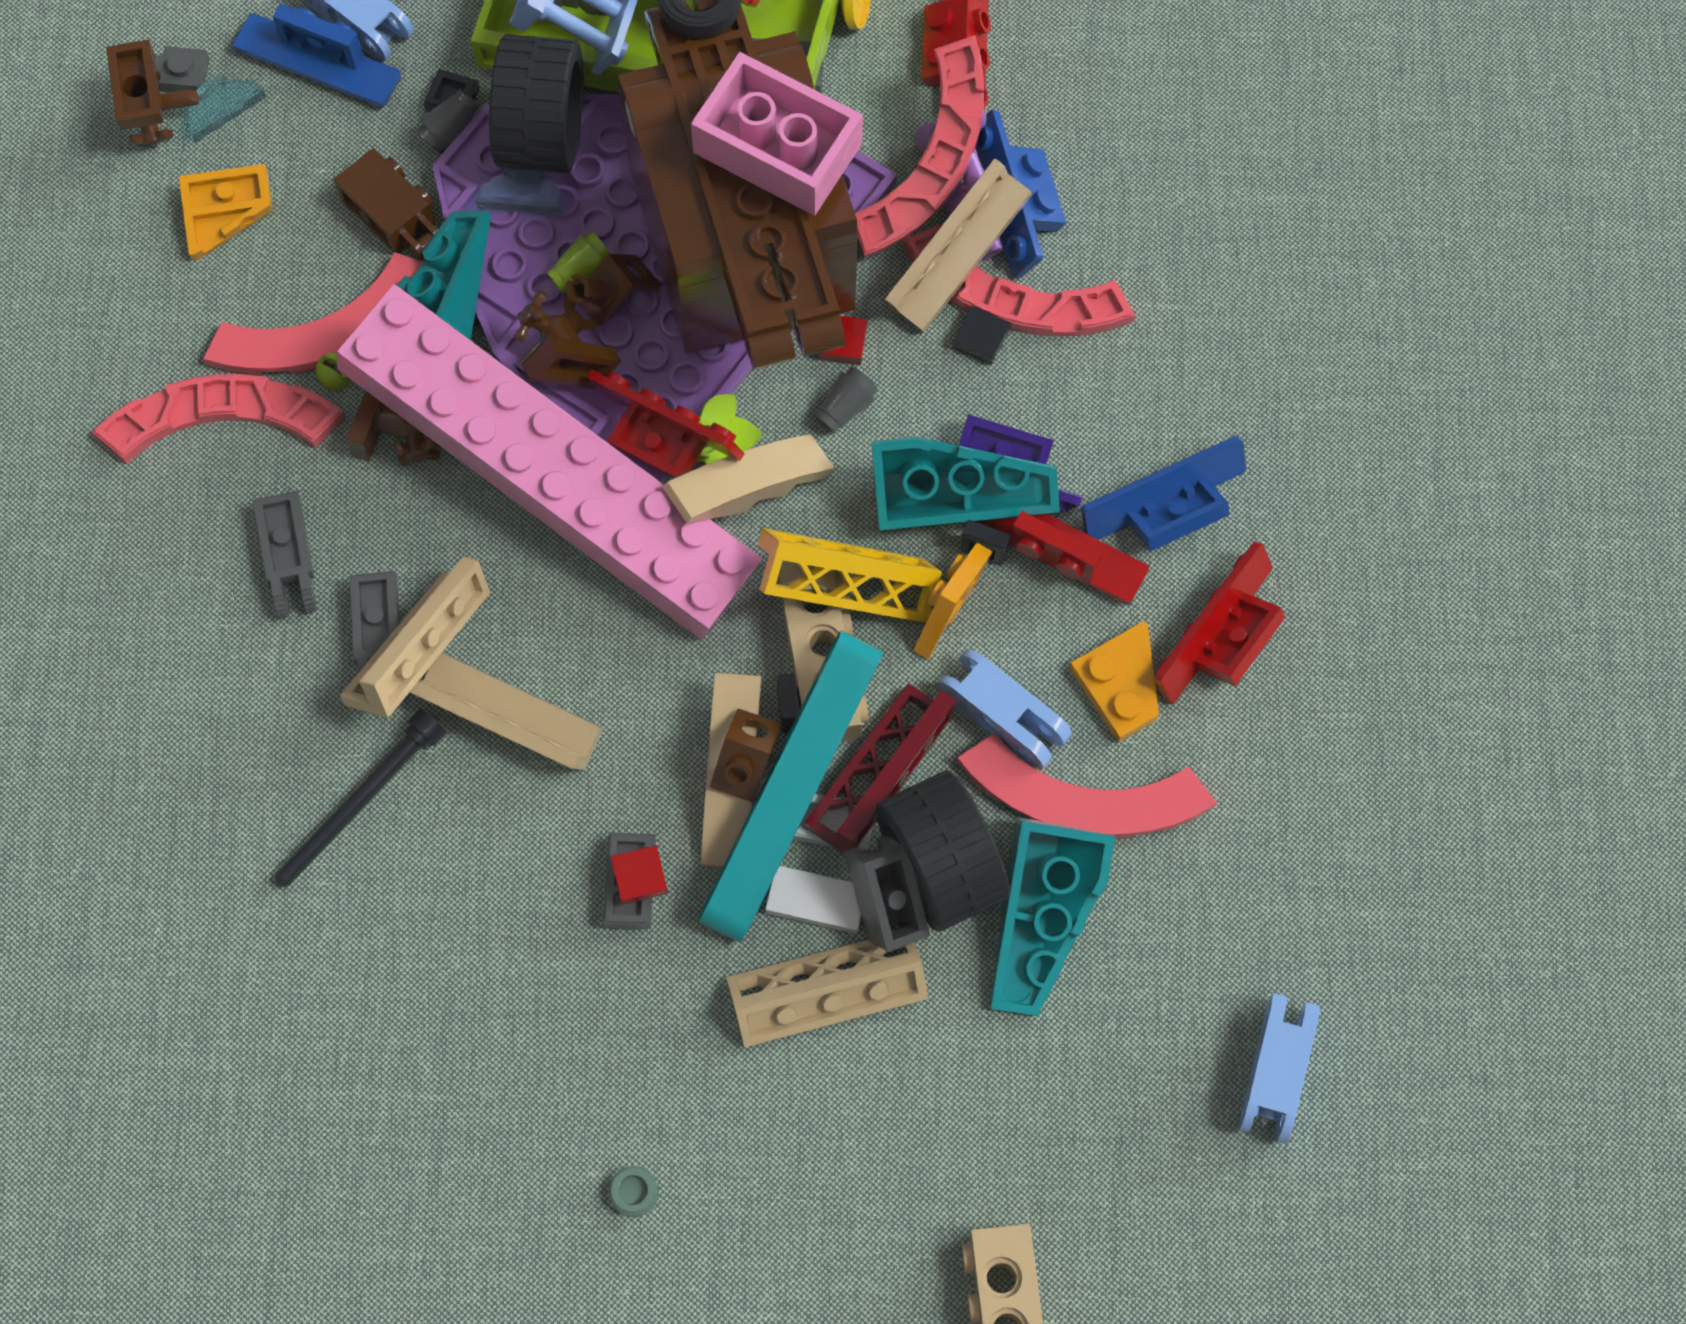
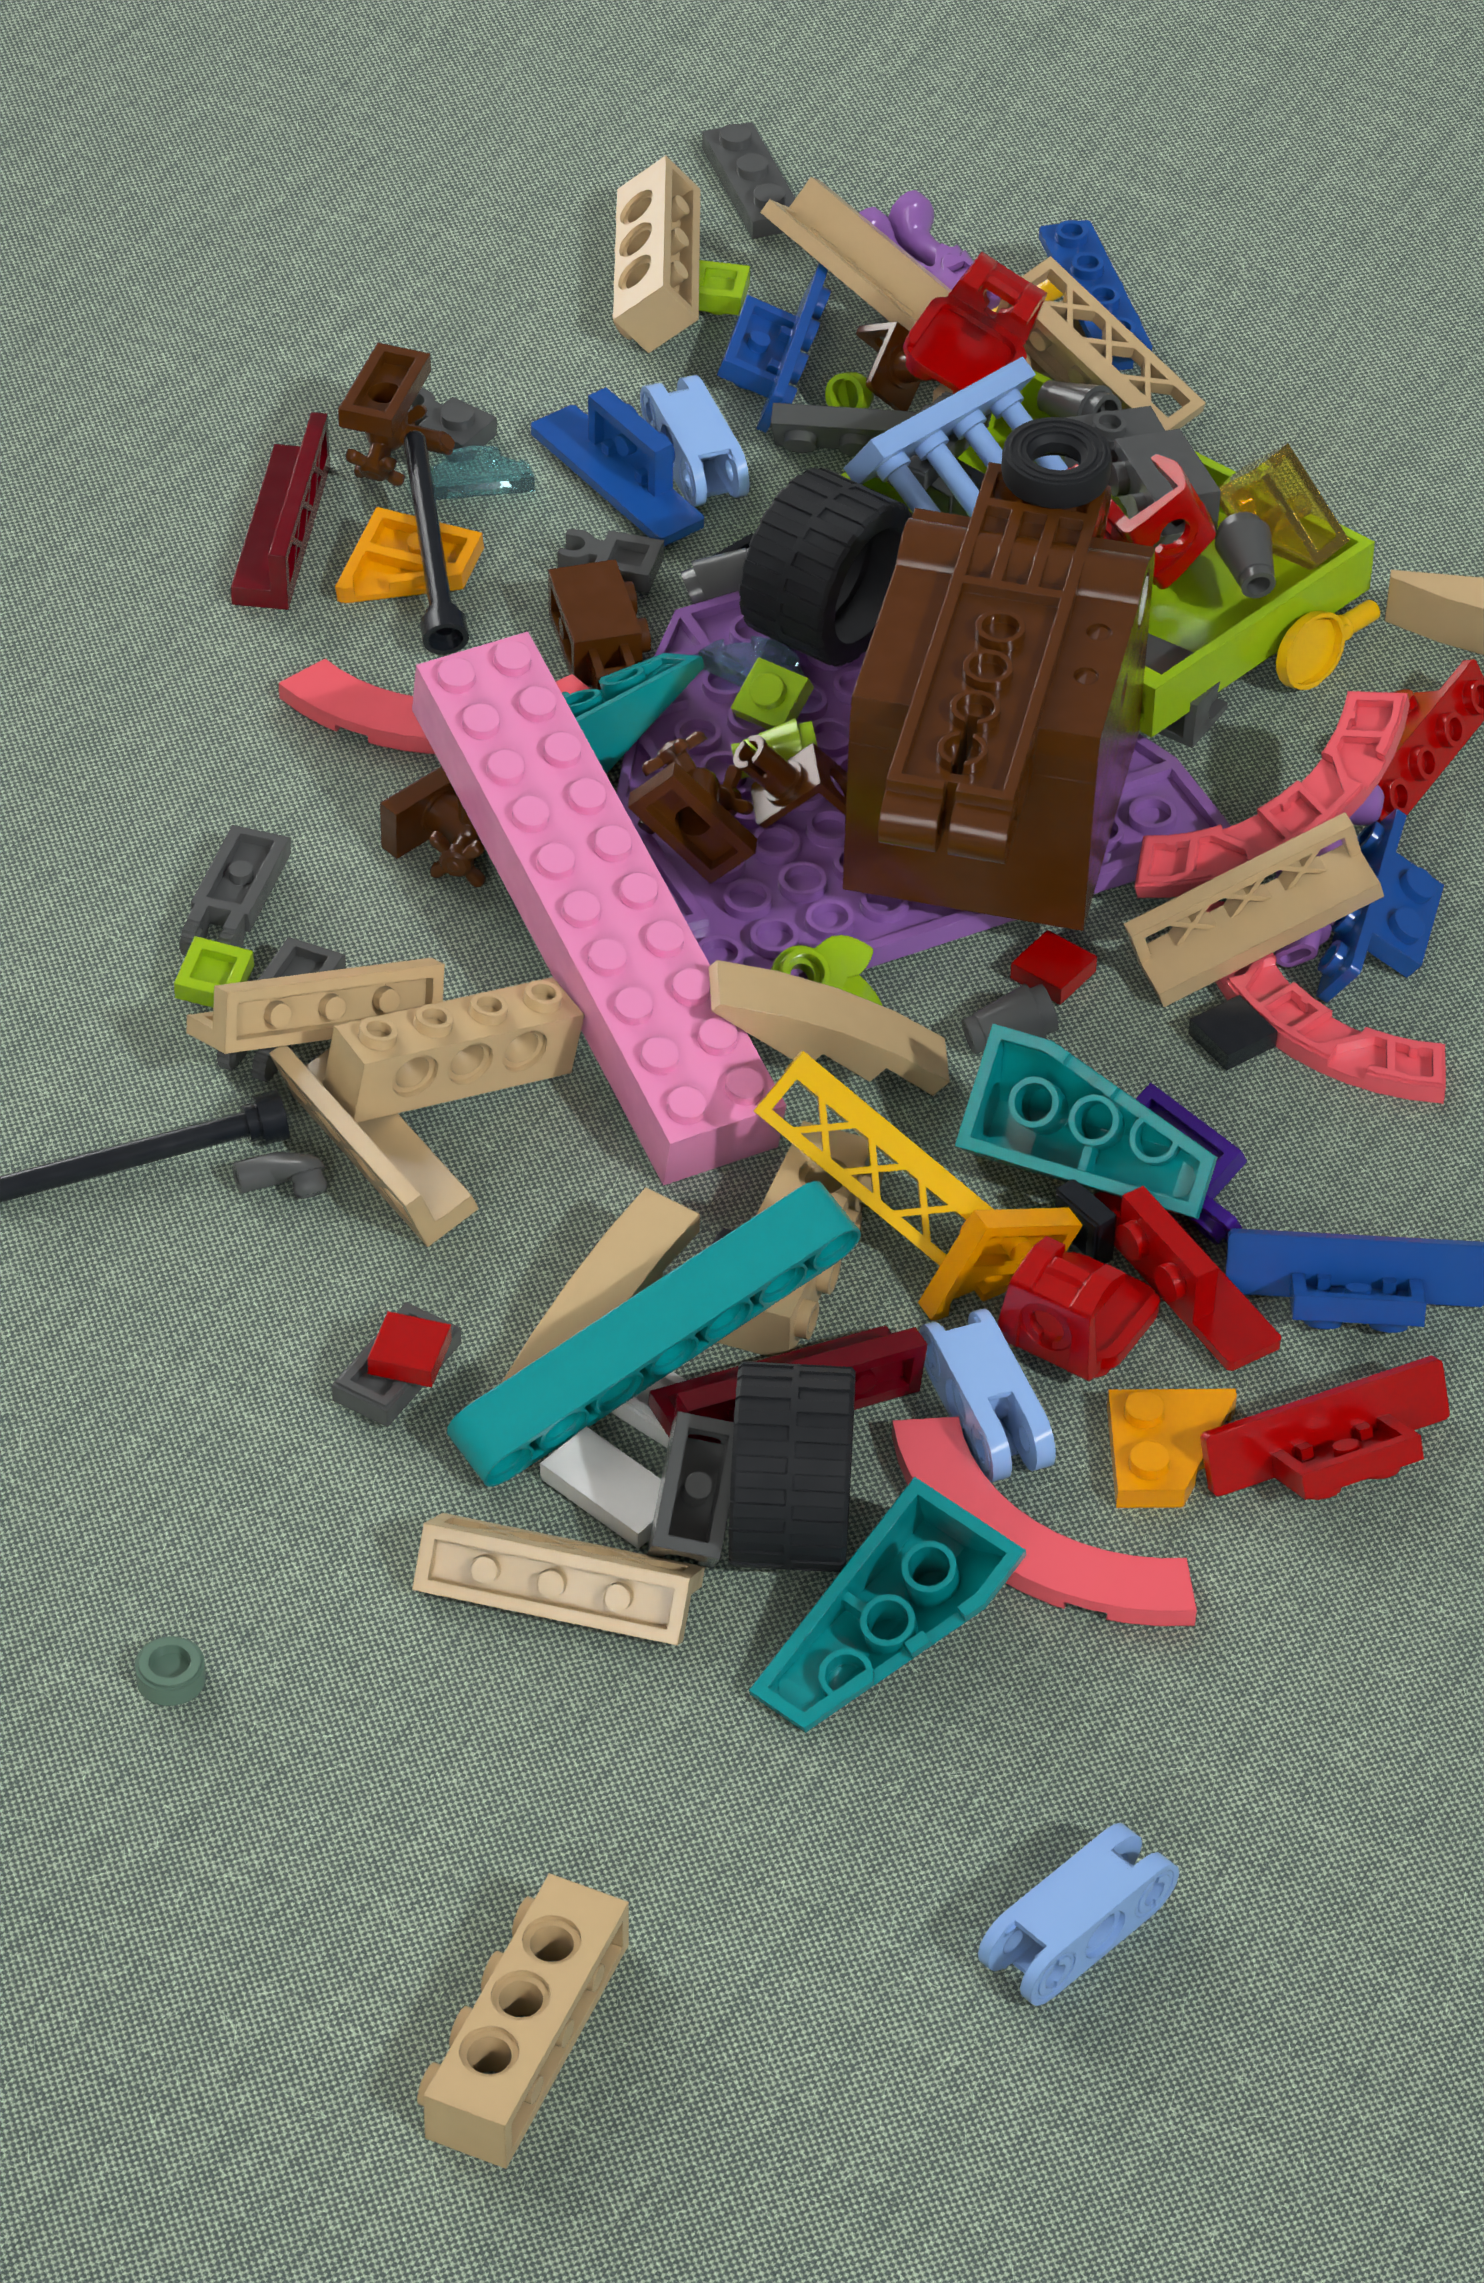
camera: 30 degrees right, 25 degrees down
coral tile [92,374,346,464] -> none
lime hinge [316,352,352,391] -> none
red bracket [586,370,745,479] -> none
bright pink brick [691,52,863,216] -> none
reddish brown bracket [710,709,782,802] -> none
none -> lime plate [174,936,254,1008]
none -> dark red fence [231,412,330,610]
none -> dark grey arm [232,1151,327,1199]
none -> tan brick [323,977,584,1123]
none -> black piece [404,431,469,655]
none -> dark grey plate [557,529,664,593]
none -> lime plate [730,657,814,730]
none -> red piece [997,1236,1160,1382]

